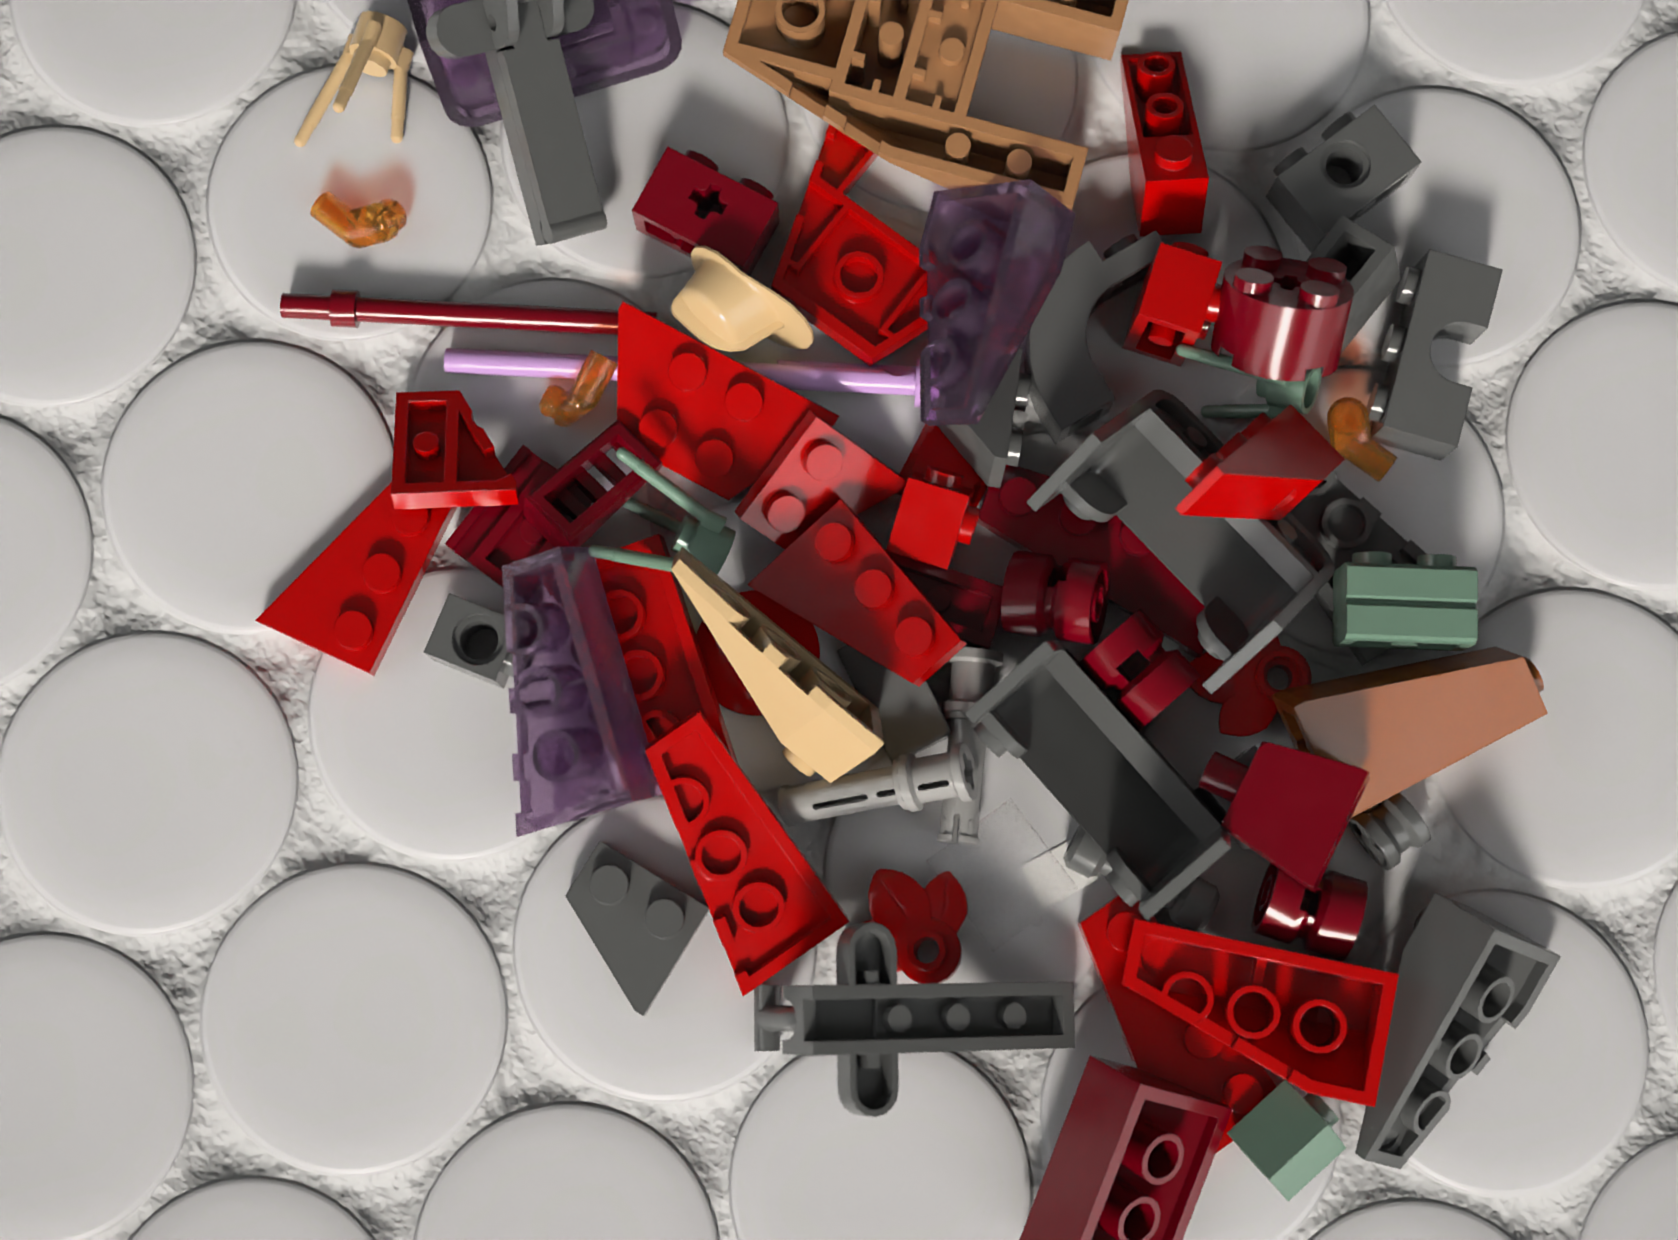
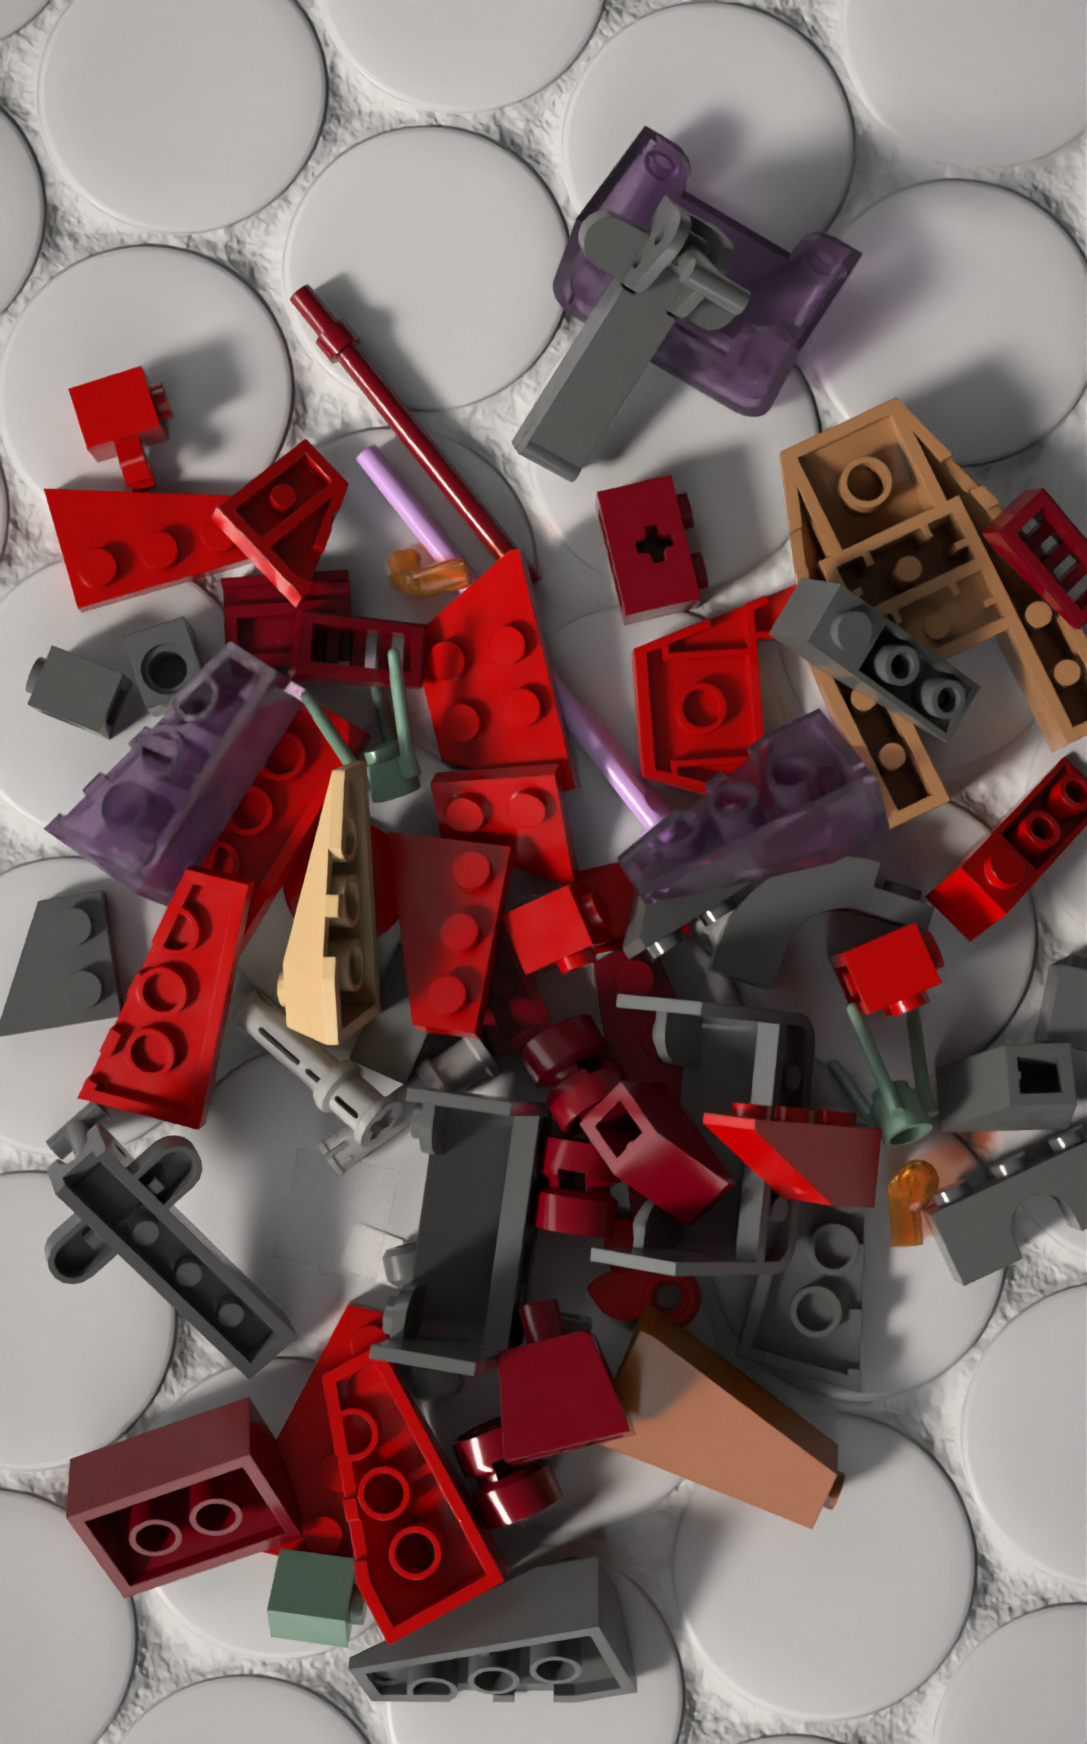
camera: 50 degrees right, 5 degrees up
tan plant [294,11,414,147] -> none
clear orange arm [310,191,407,249] -> none
tan piece [671,246,814,352] -> none
red plate [862,869,968,984] -> none
dark red brick [1211,245,1354,382] -> none
sand green brick [1332,551,1478,651] -> none
dark grey wheel [1349,793,1431,871] -> none
none -> dark grey brick [26,645,133,740]
none -> red brick [68,366,174,492]
none -> dark red slope [580,1081,736,1225]
none -> dark grey slope [769,578,980,742]

